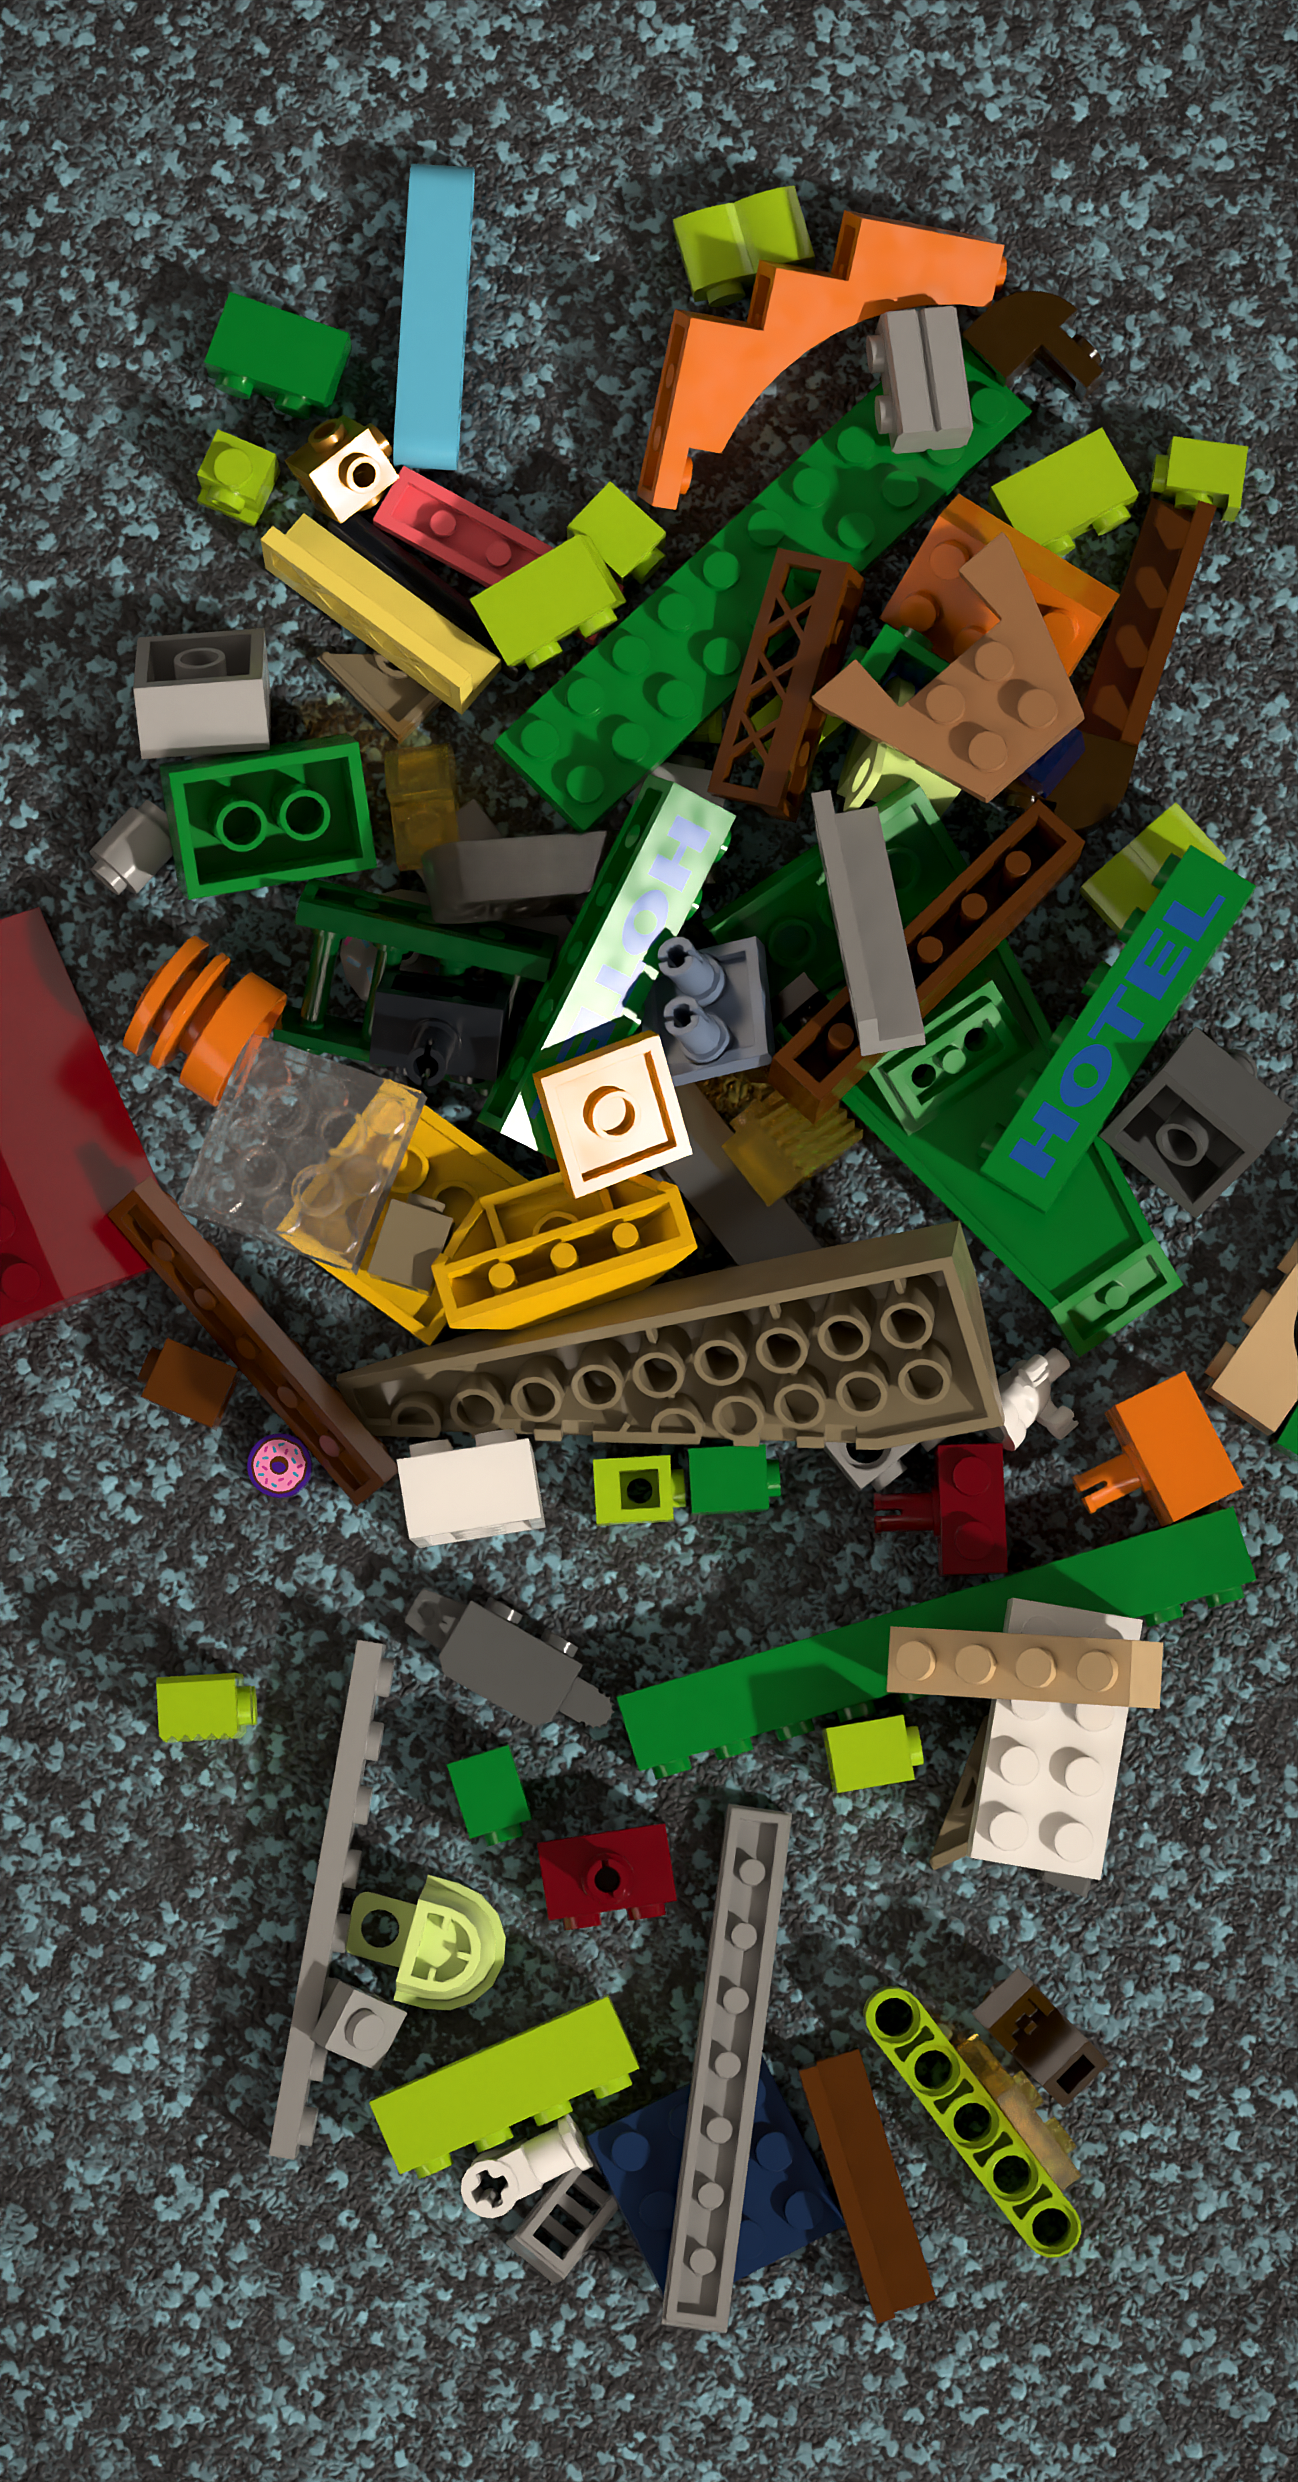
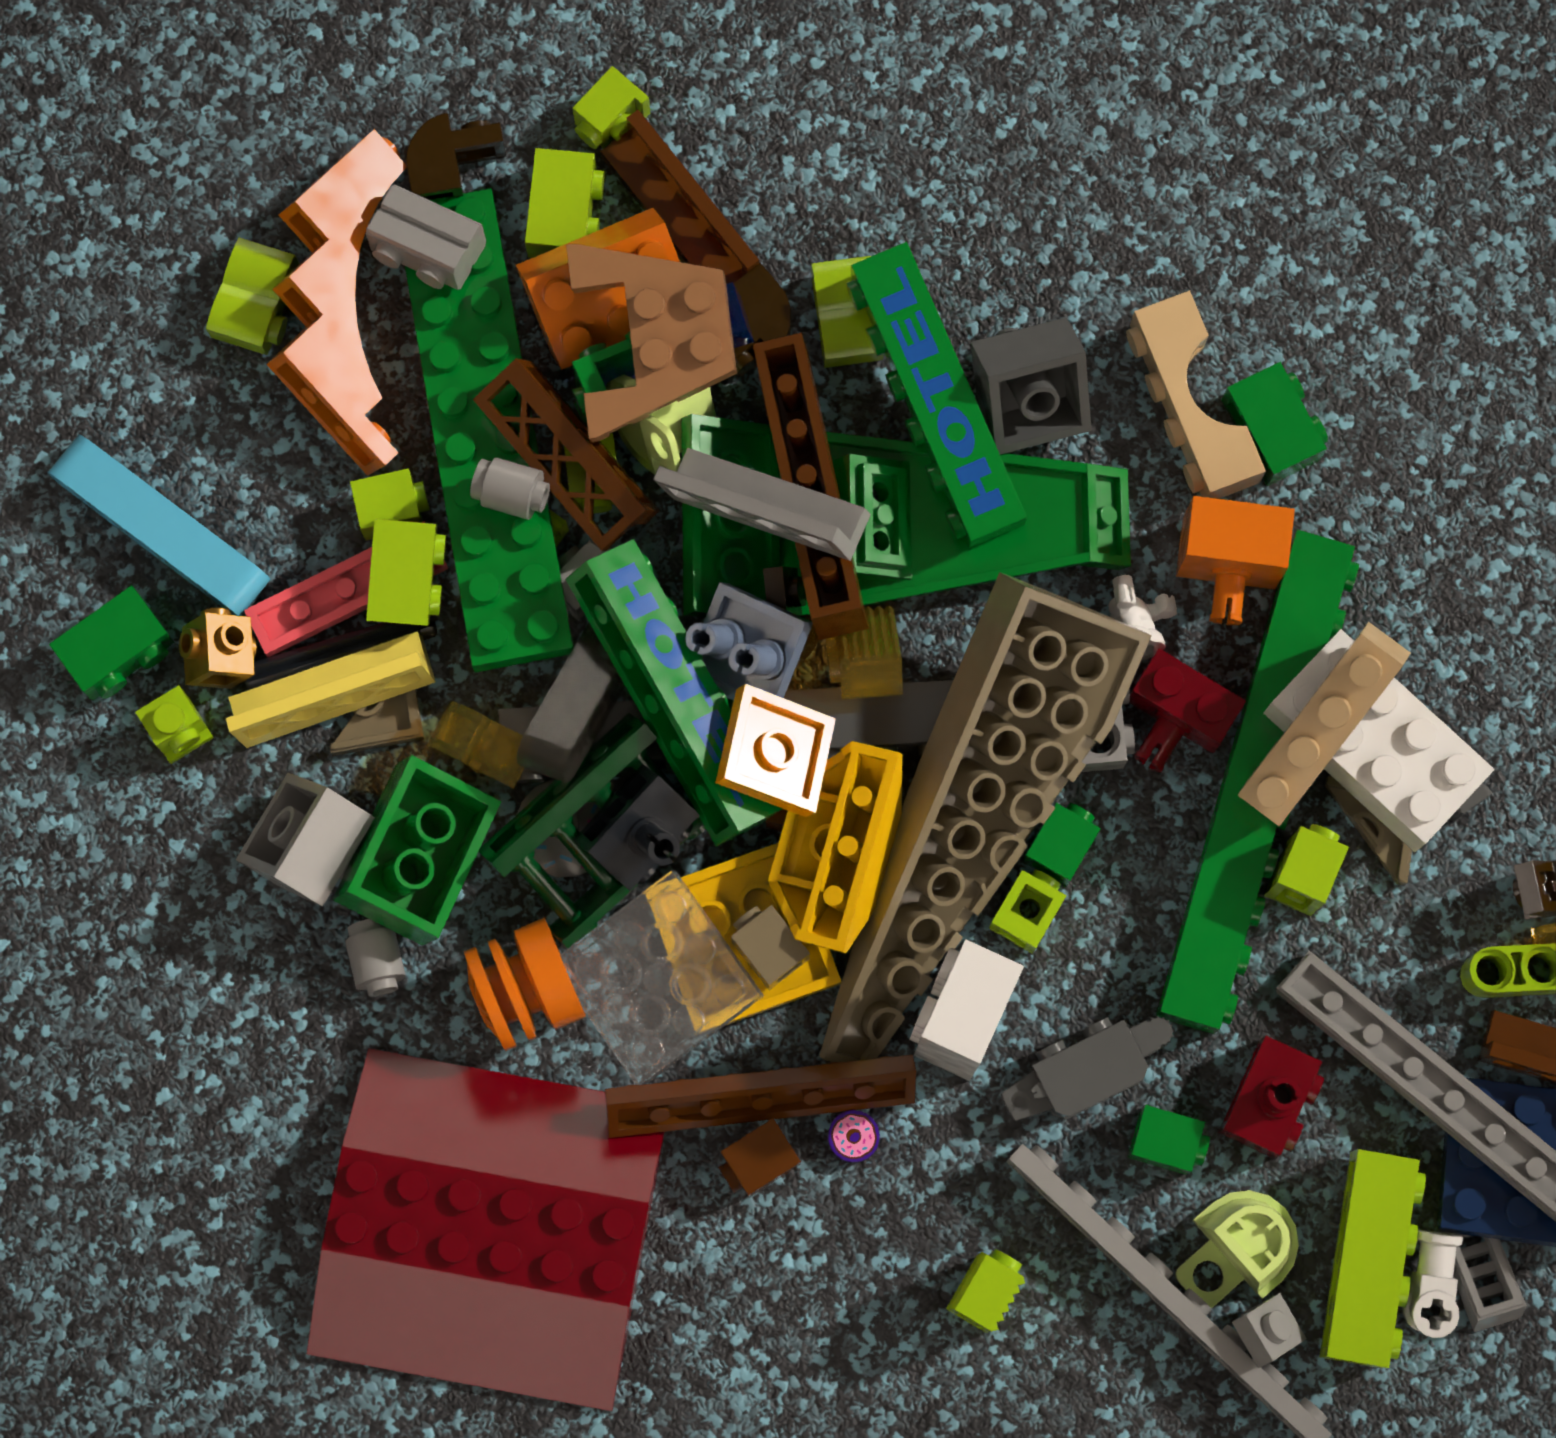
camera: 55 degrees left, 5 degrees down
none -> light grey brick [470,458,550,520]

